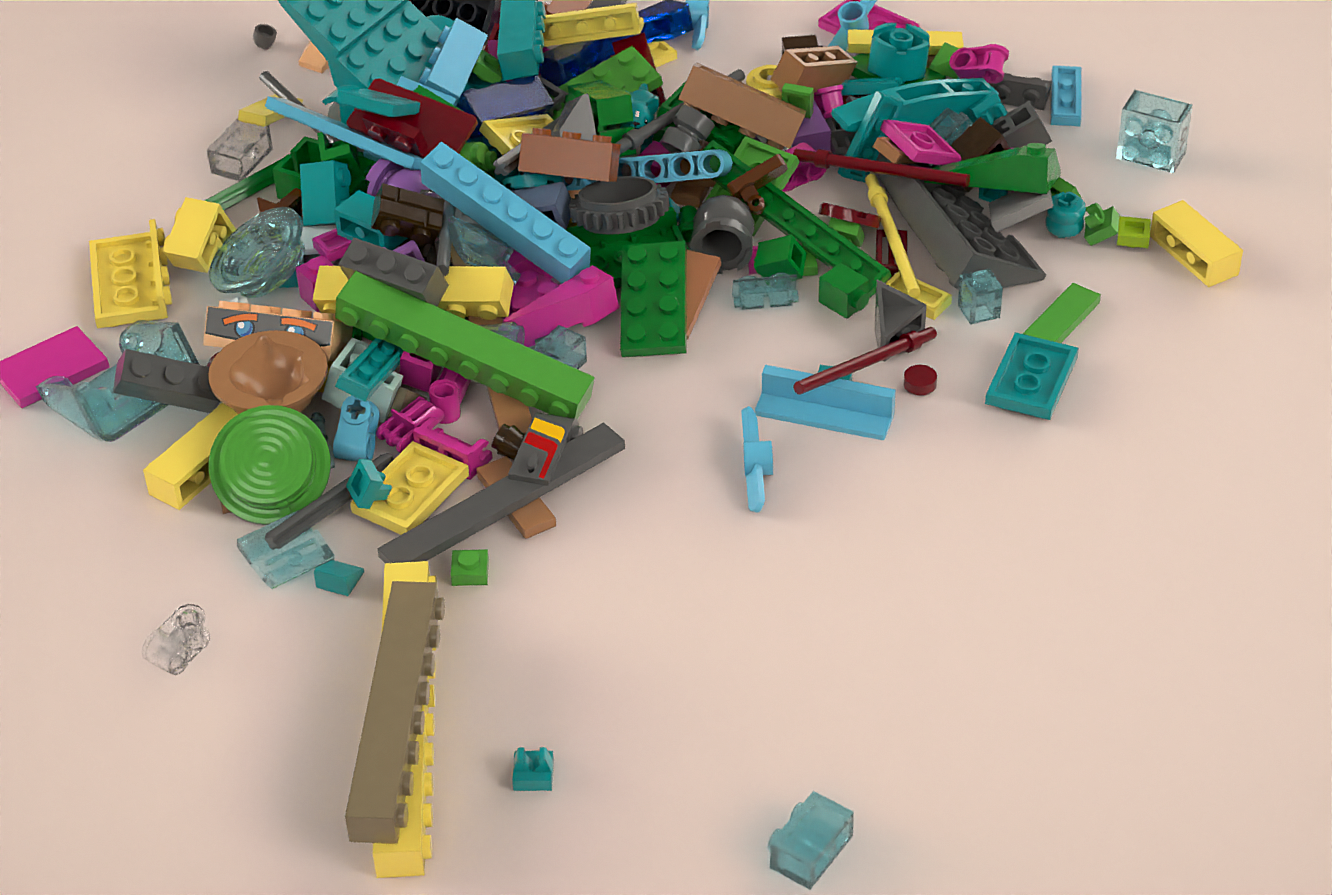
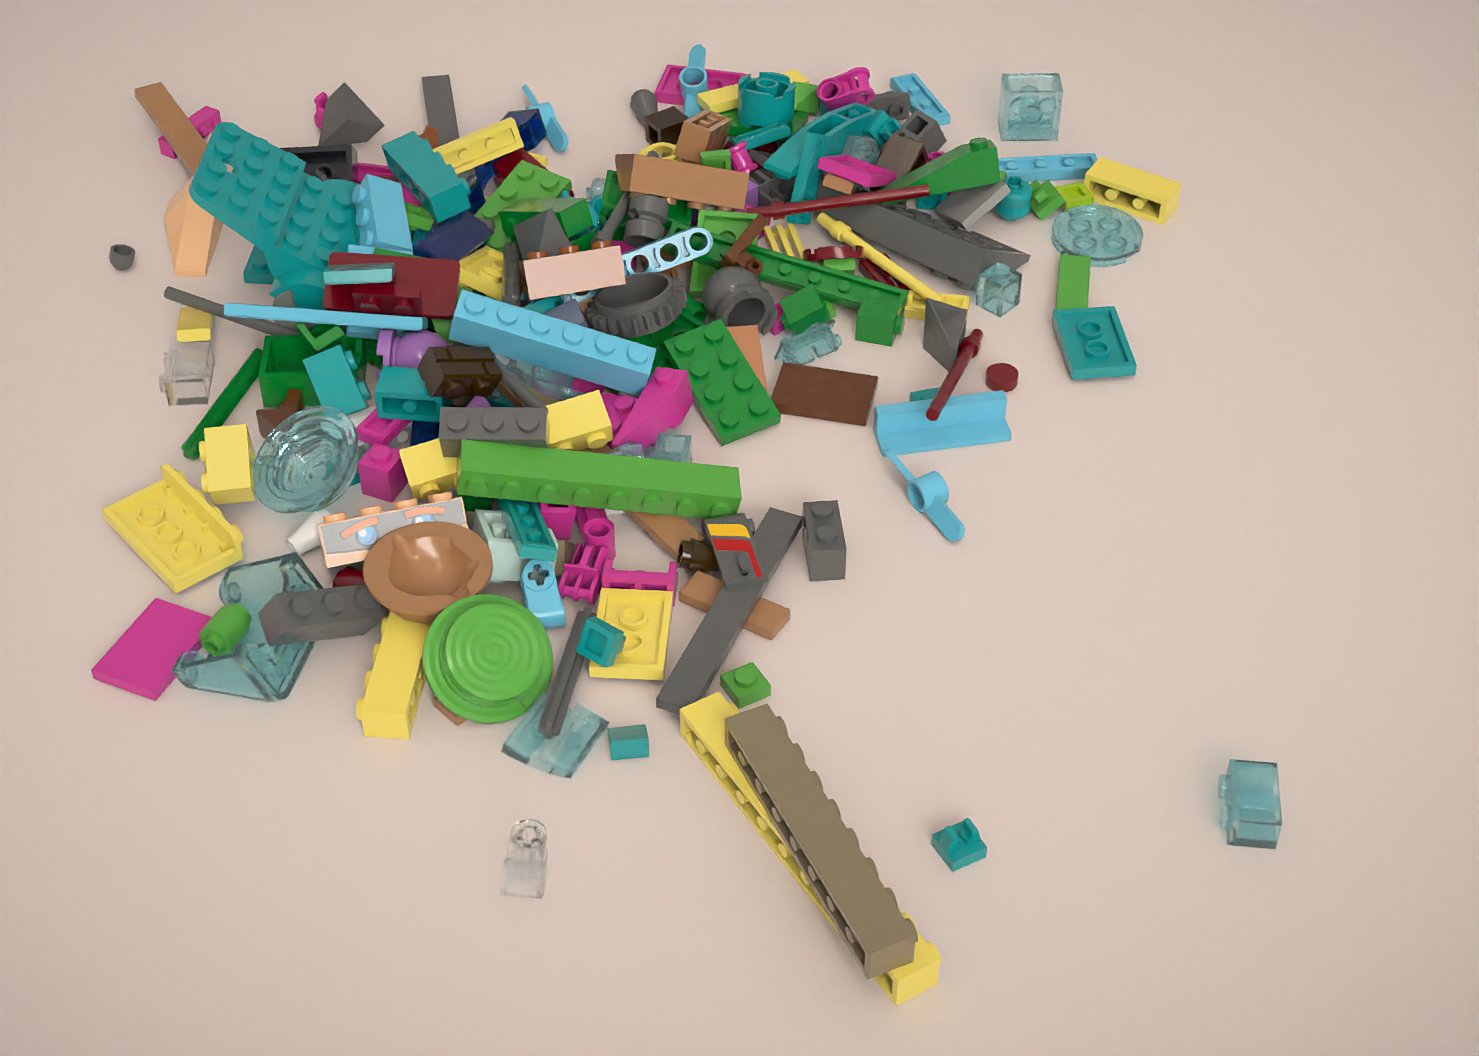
camera: 30 degrees left, 0 degrees up
none -> bright green brick [199,603,252,657]
none -> dark grey cone [630,89,658,127]
none -> light yellow tile [764,223,804,259]
none -> reddish brown tile [771,362,878,426]
none -> dark grey brick [802,500,847,582]
none -> medium azure tile [998,153,1097,182]
none -> clear light blue tile [1051,205,1143,267]

